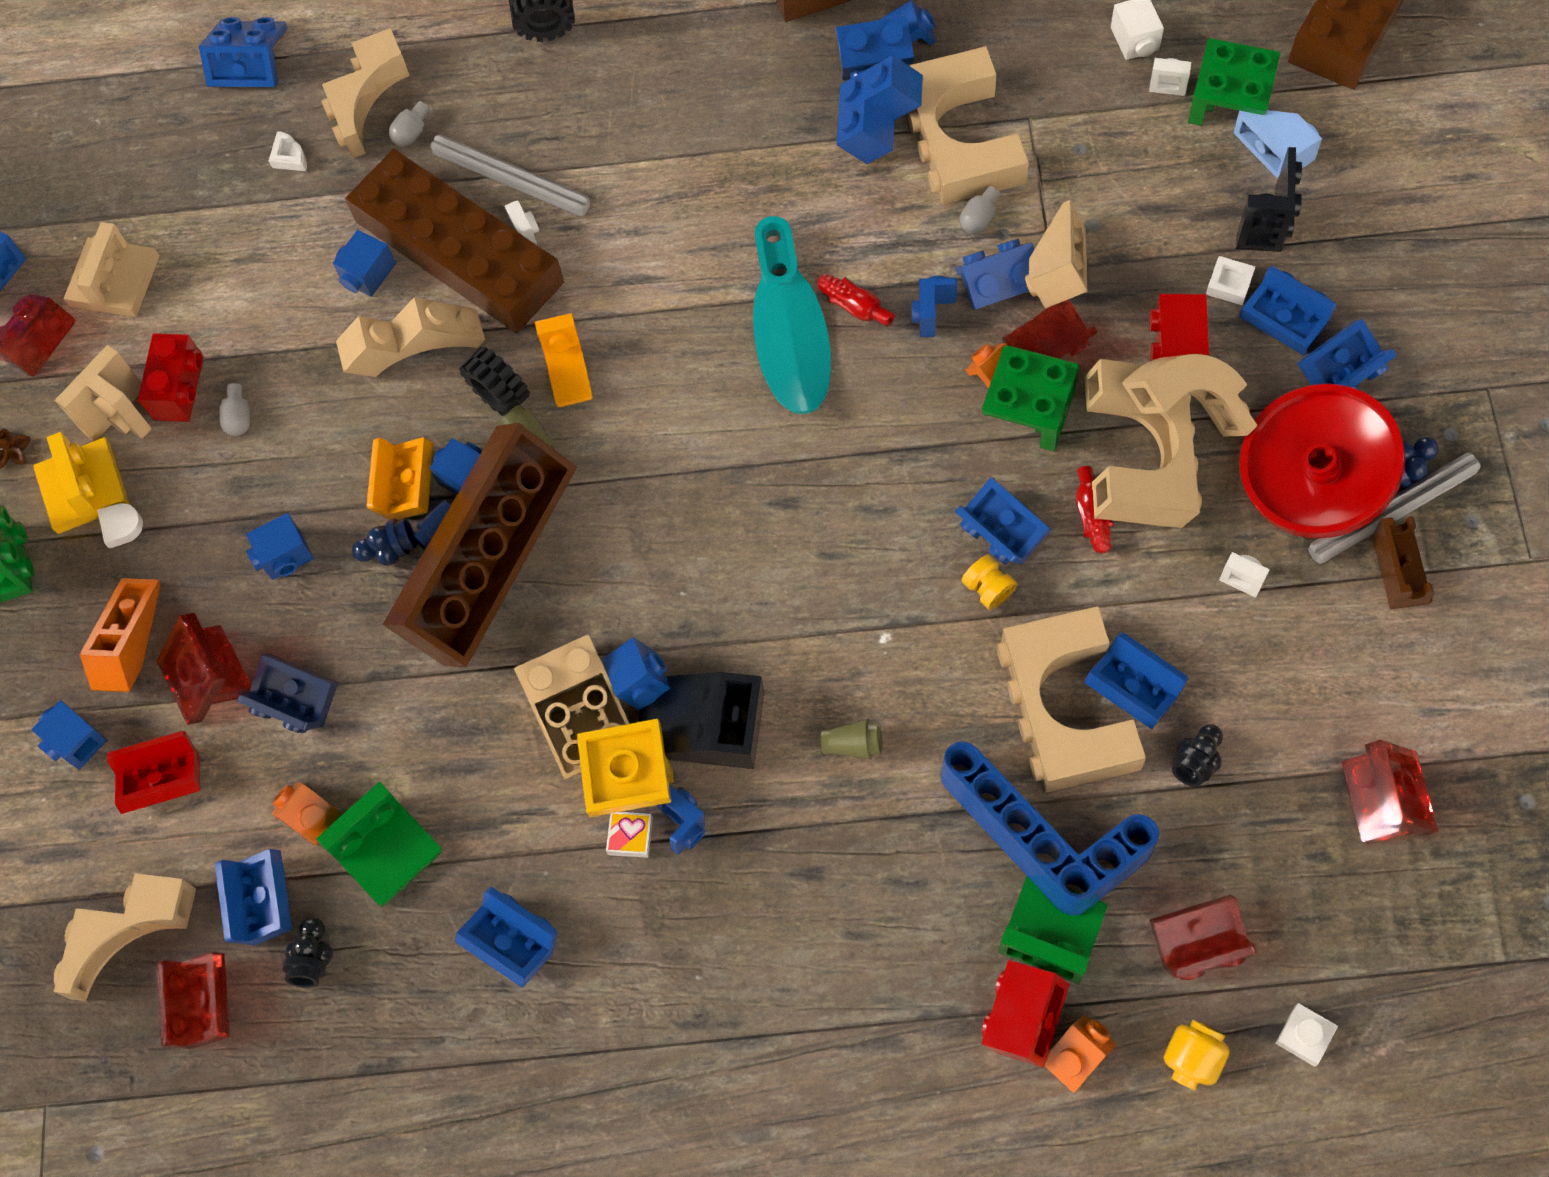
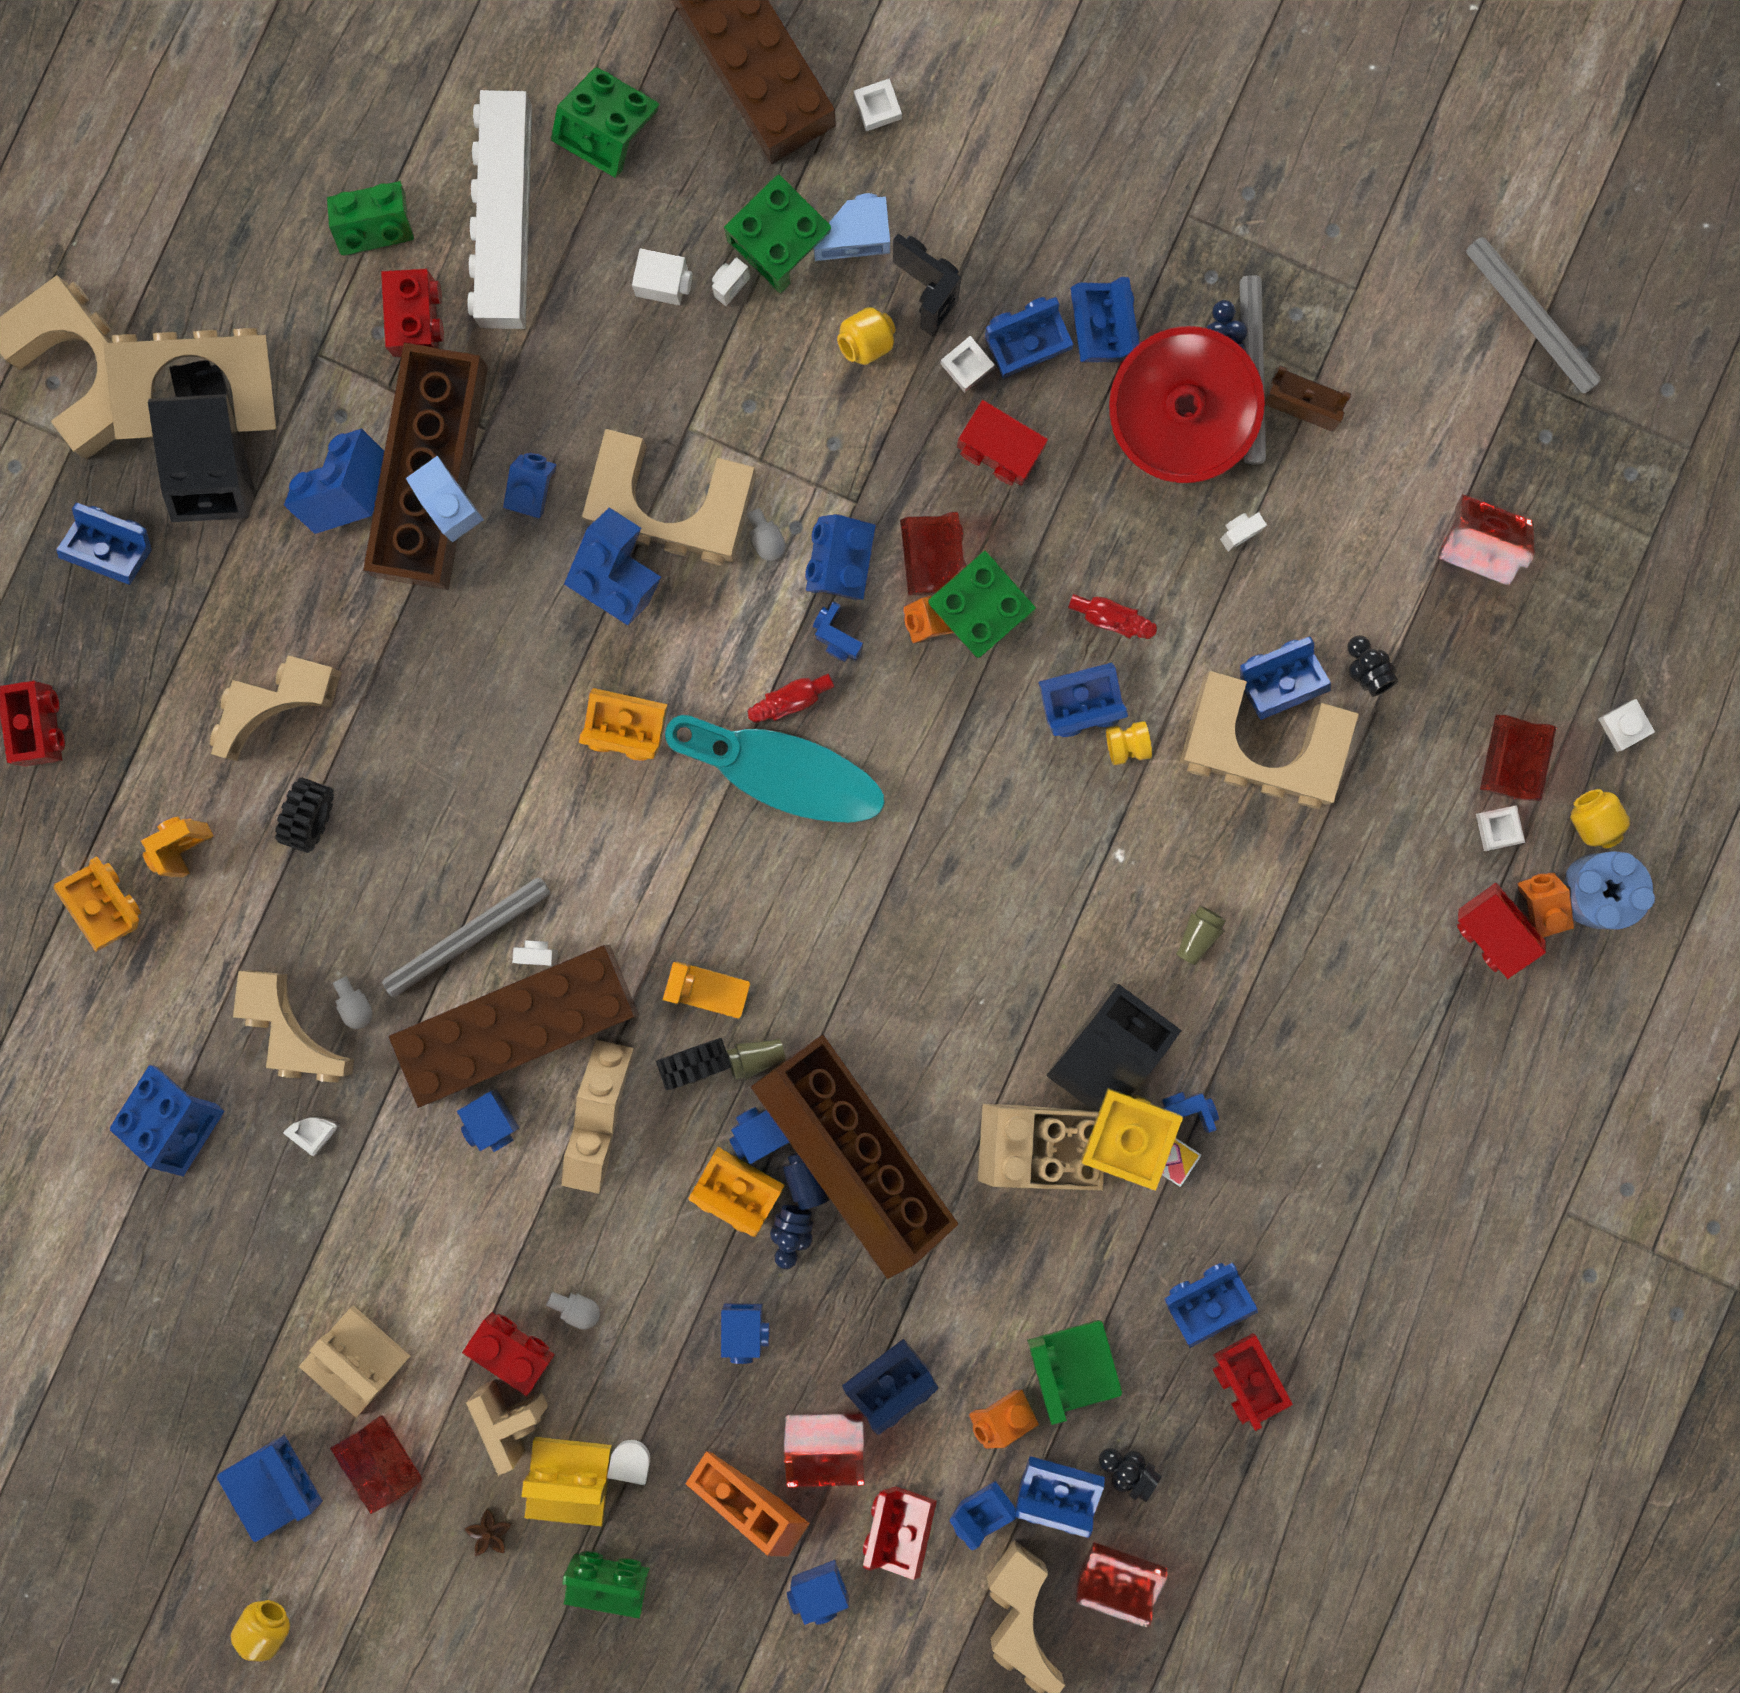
camera: 65 degrees left, 20 degrees up
blue brick [602,637,671,710] -> none
blue bracket [836,16,914,80] -> none
blue beam [940,742,1160,916] -> none
green bracket [998,876,1107,985] -> none
tan slope [1025,200,1088,308] -> none
tan arch [1084,359,1202,528] -> none
tan arch [1122,354,1257,437] -> none
none -> light orange bracket [579,688,668,761]
none -> yellow head [837,307,896,365]
none -> white plate [854,79,902,132]
none -> blue bracket [950,1481,1016,1551]
none -> red bracket [1212,1333,1293,1431]
none -> white tile [1476,805,1525,851]
none -> medium blue brick [1564,852,1655,929]

